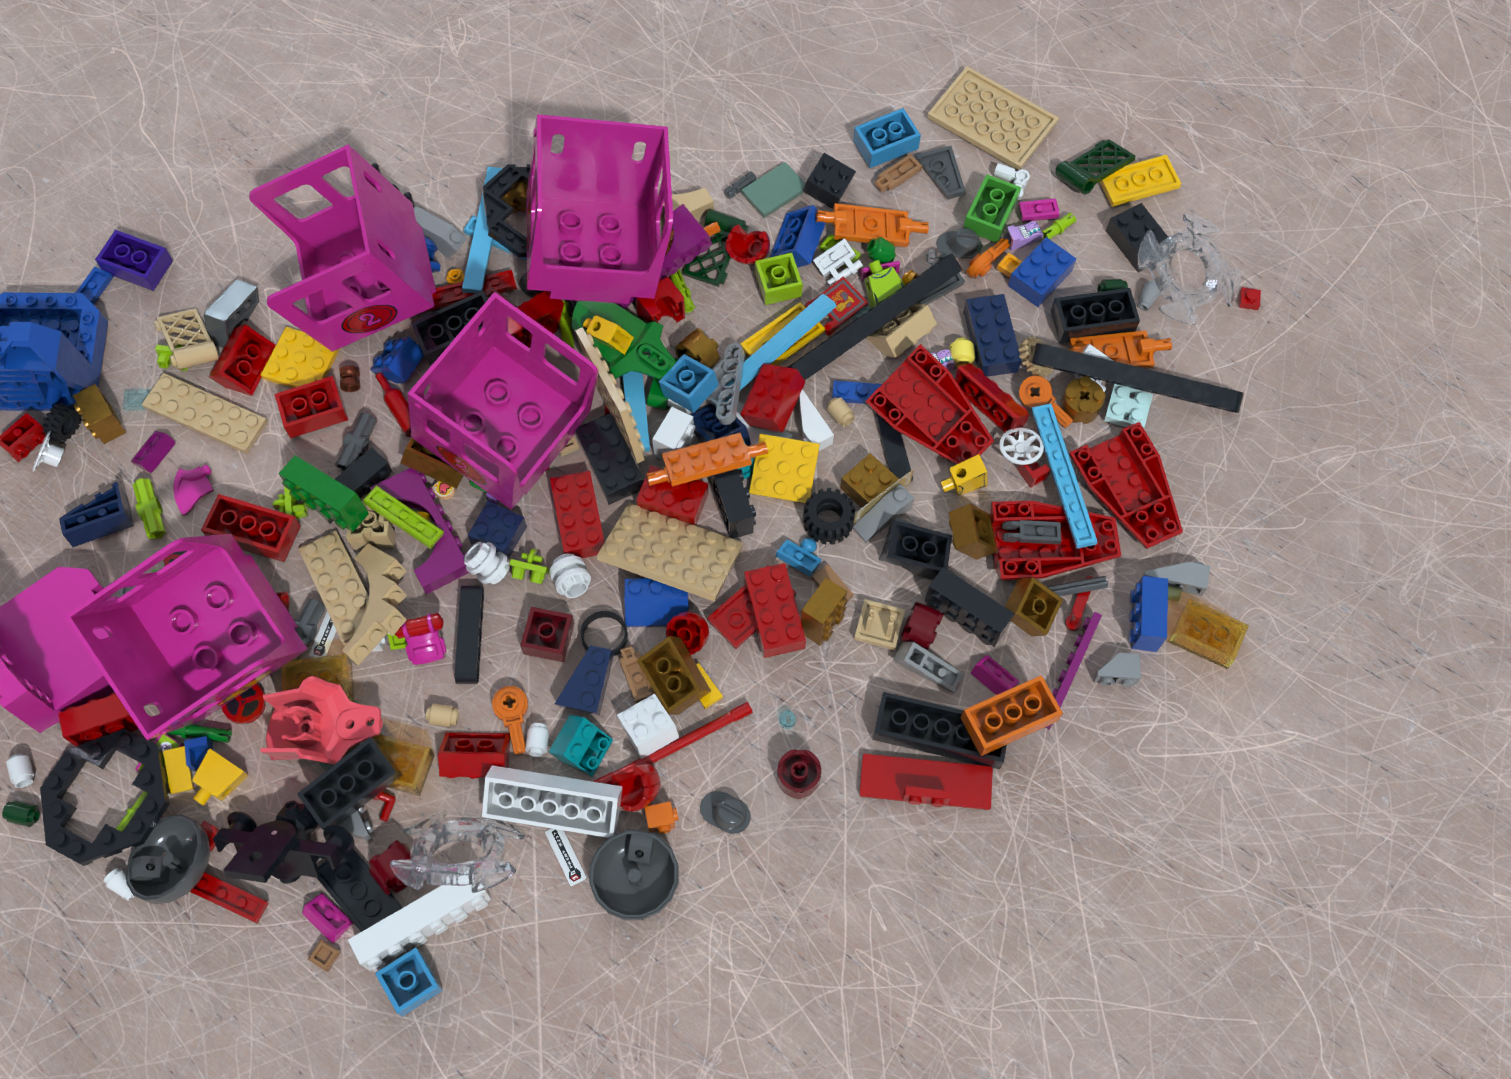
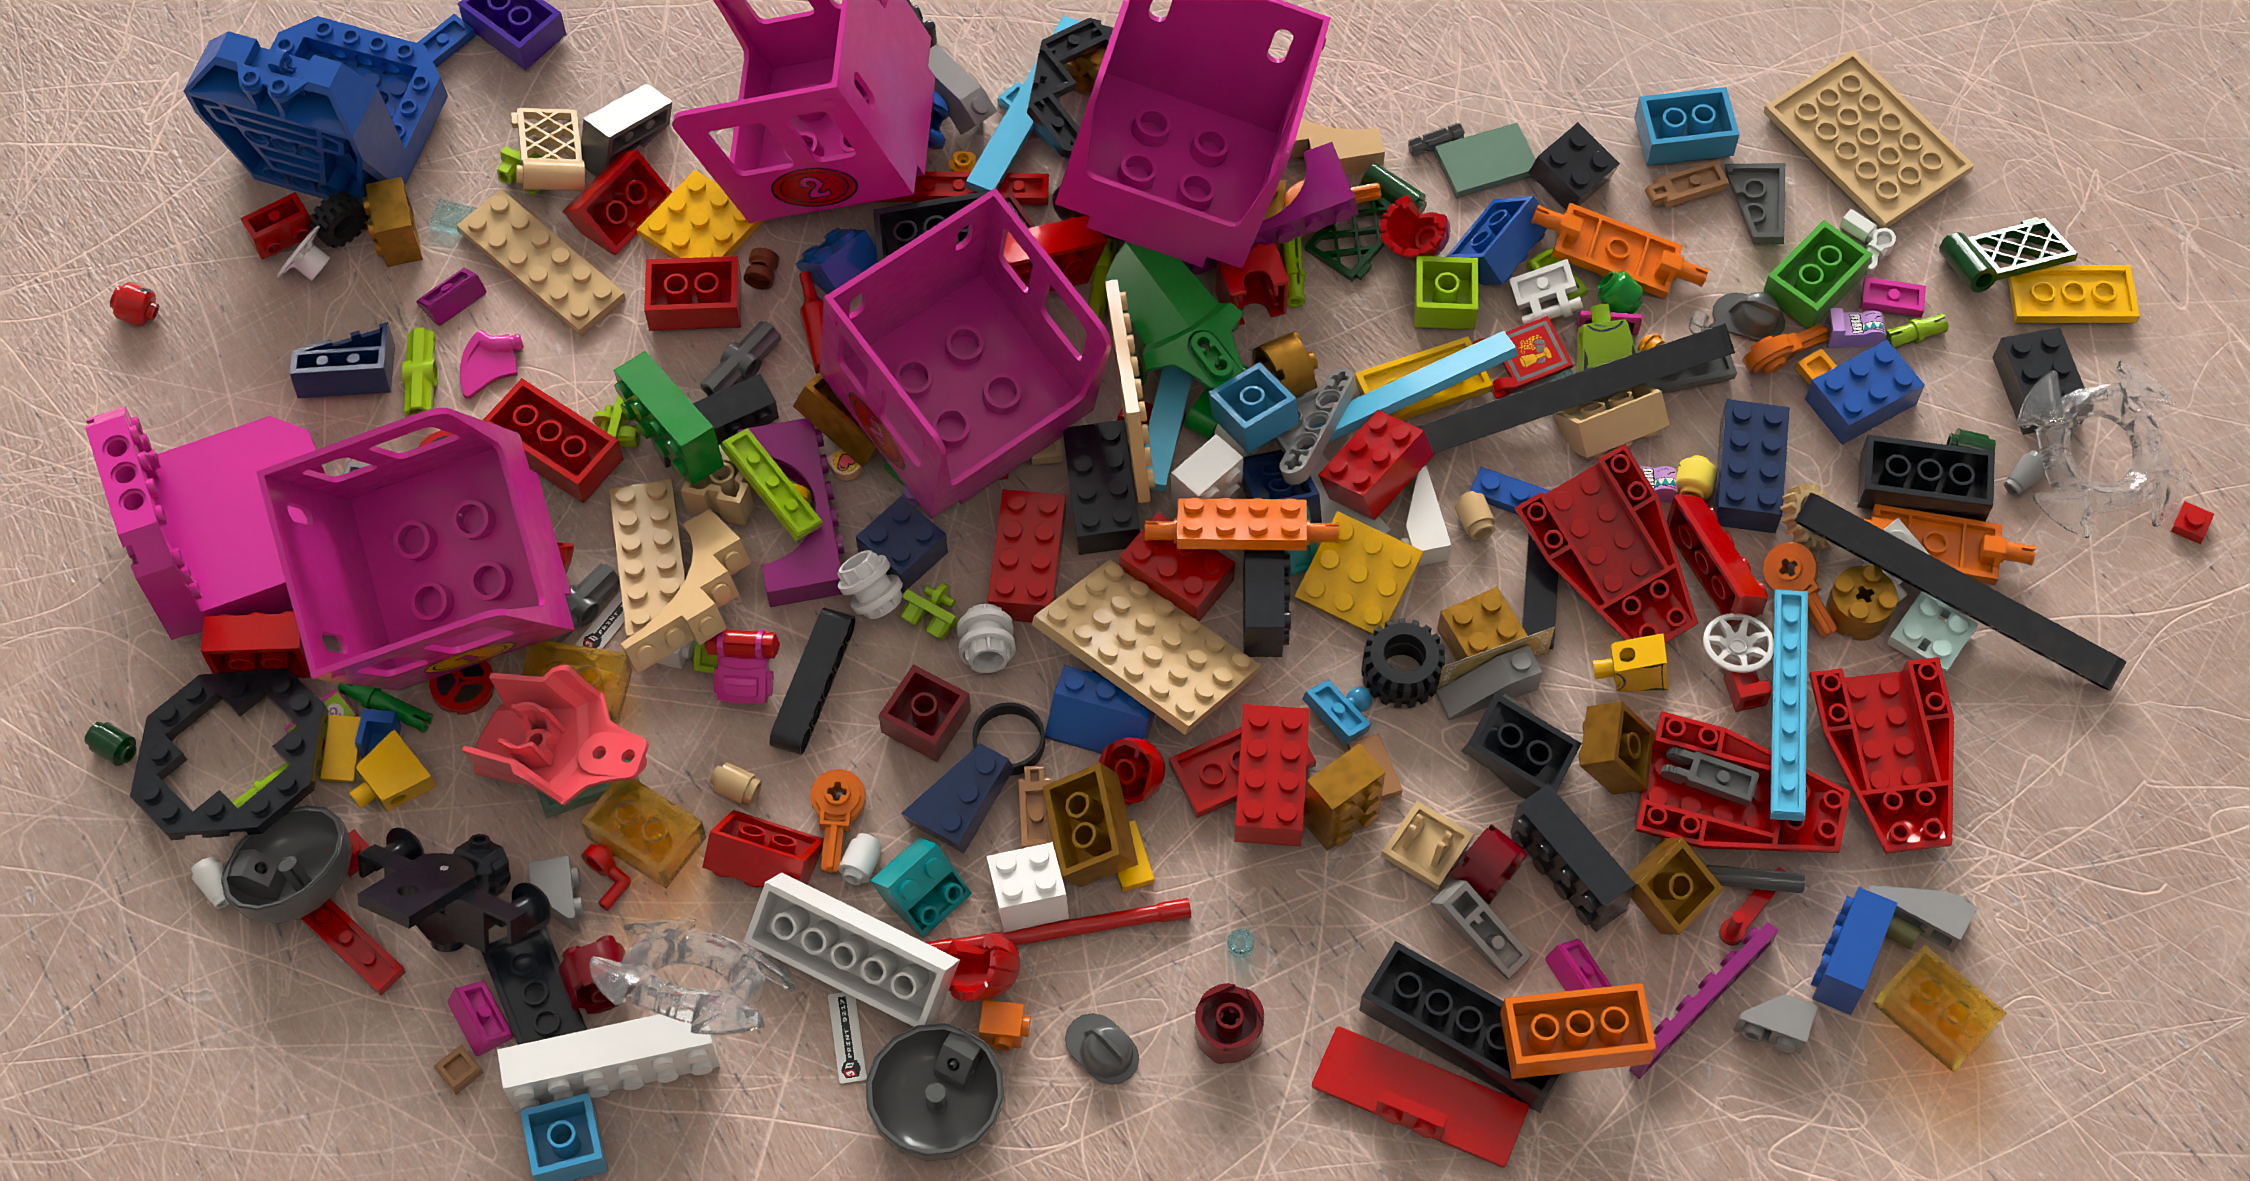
camera: 20 degrees right, 5 degrees down
white brick [6,753,34,788] -> none
black brick [297,737,403,830] -> none
yellow torso [583,315,634,355] -> none

